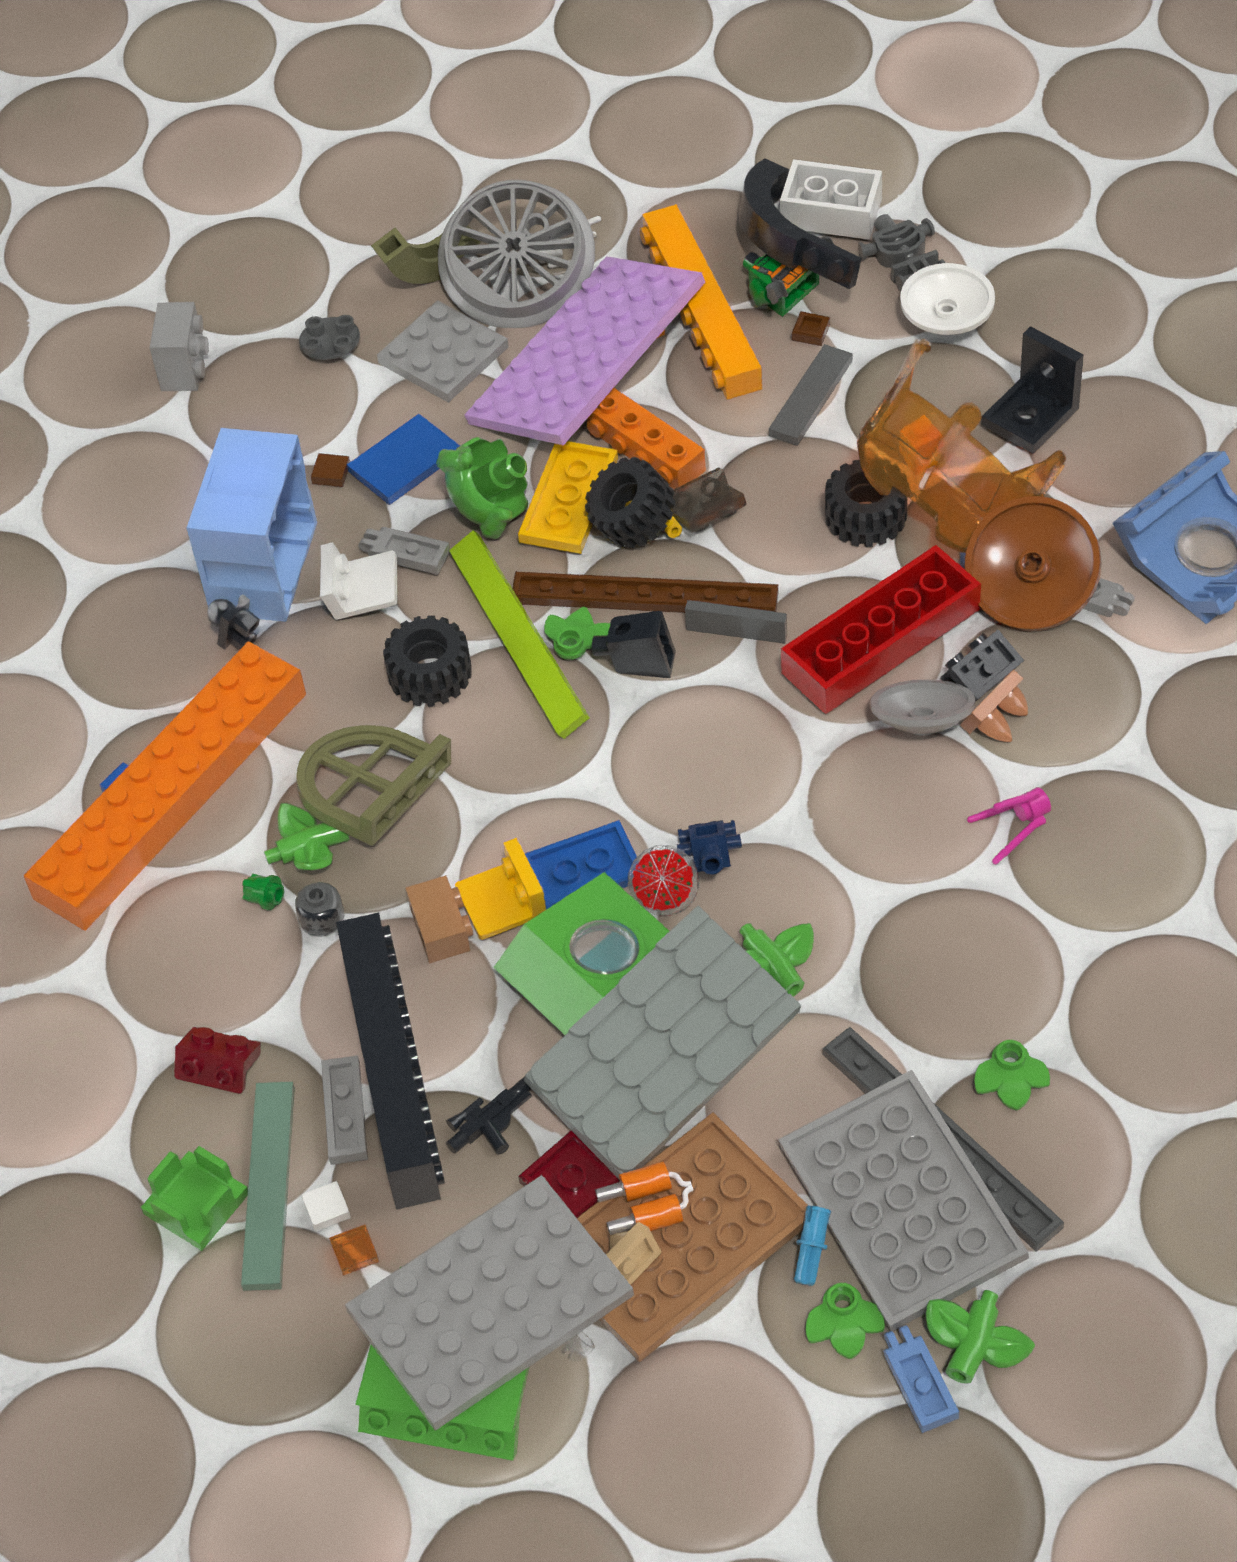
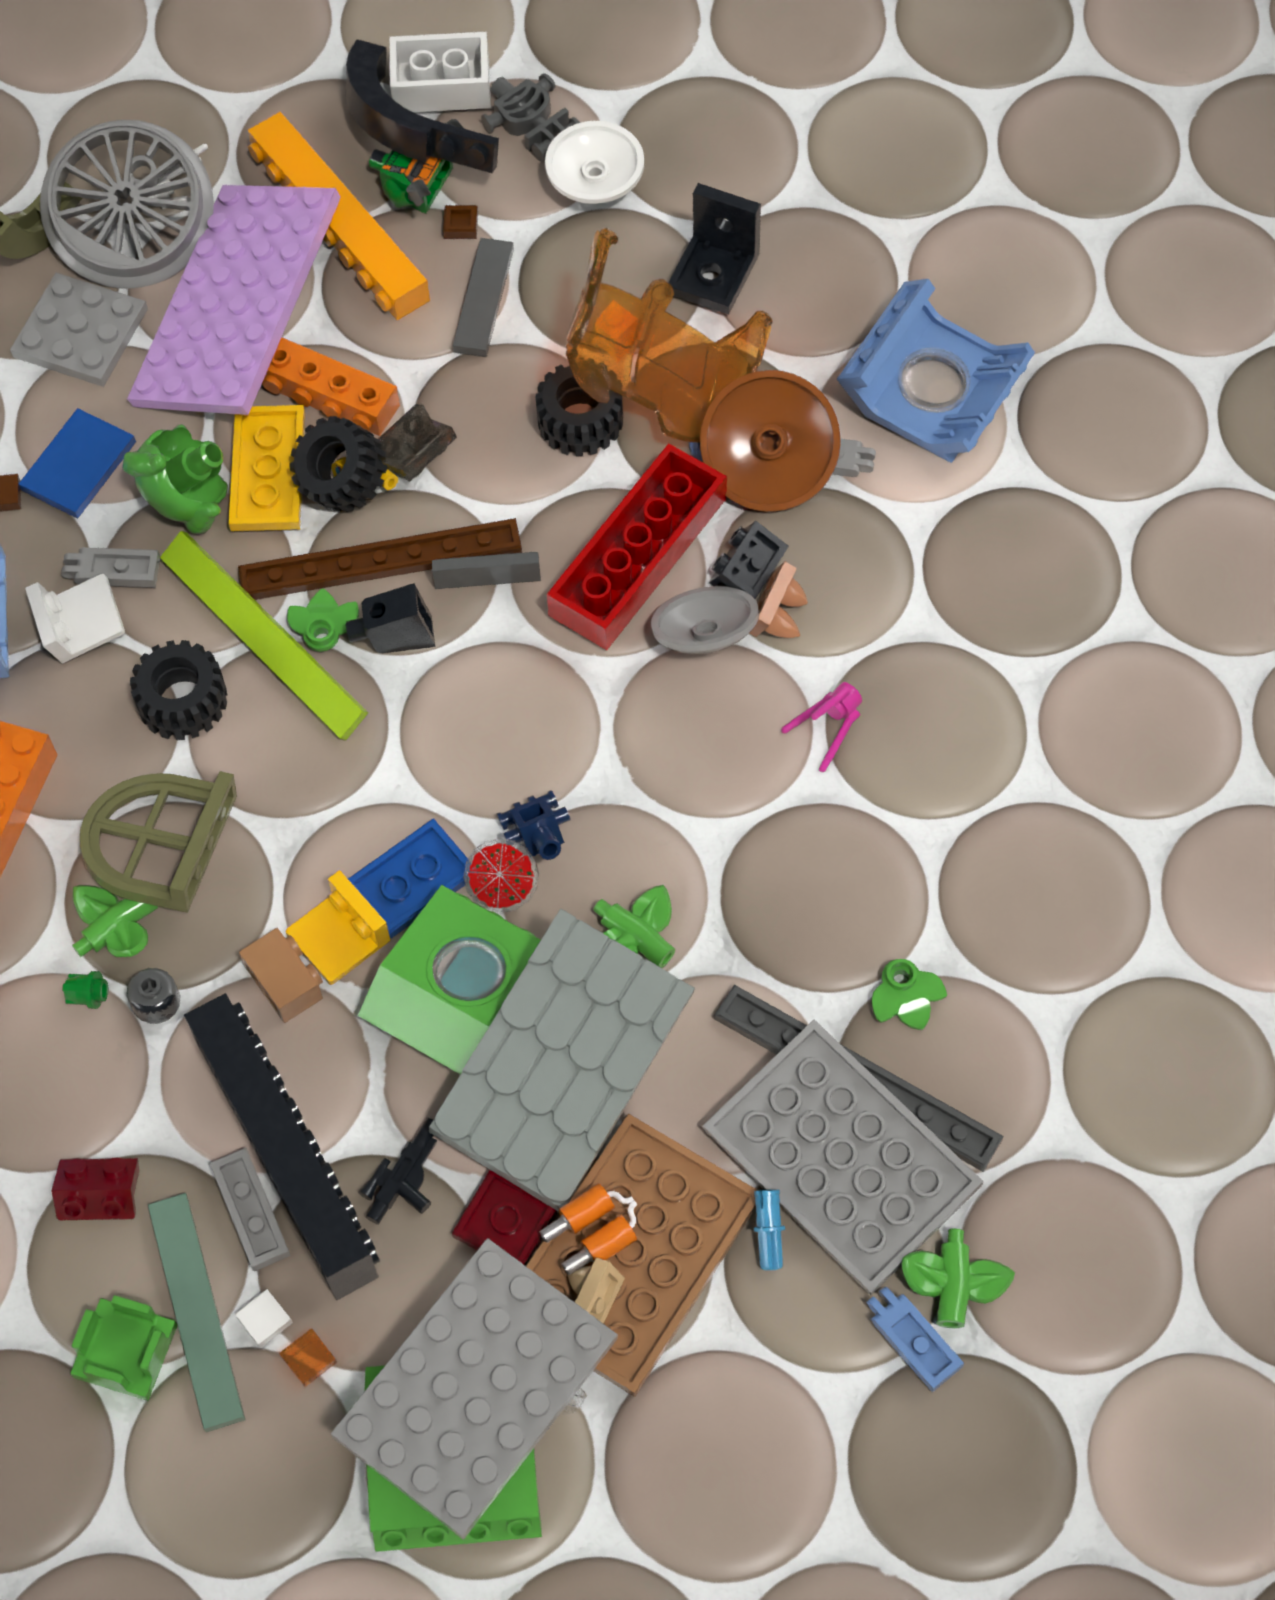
camera: 20 degrees left, 10 degrees up
bright green plate [806,1283,885,1359] -> none

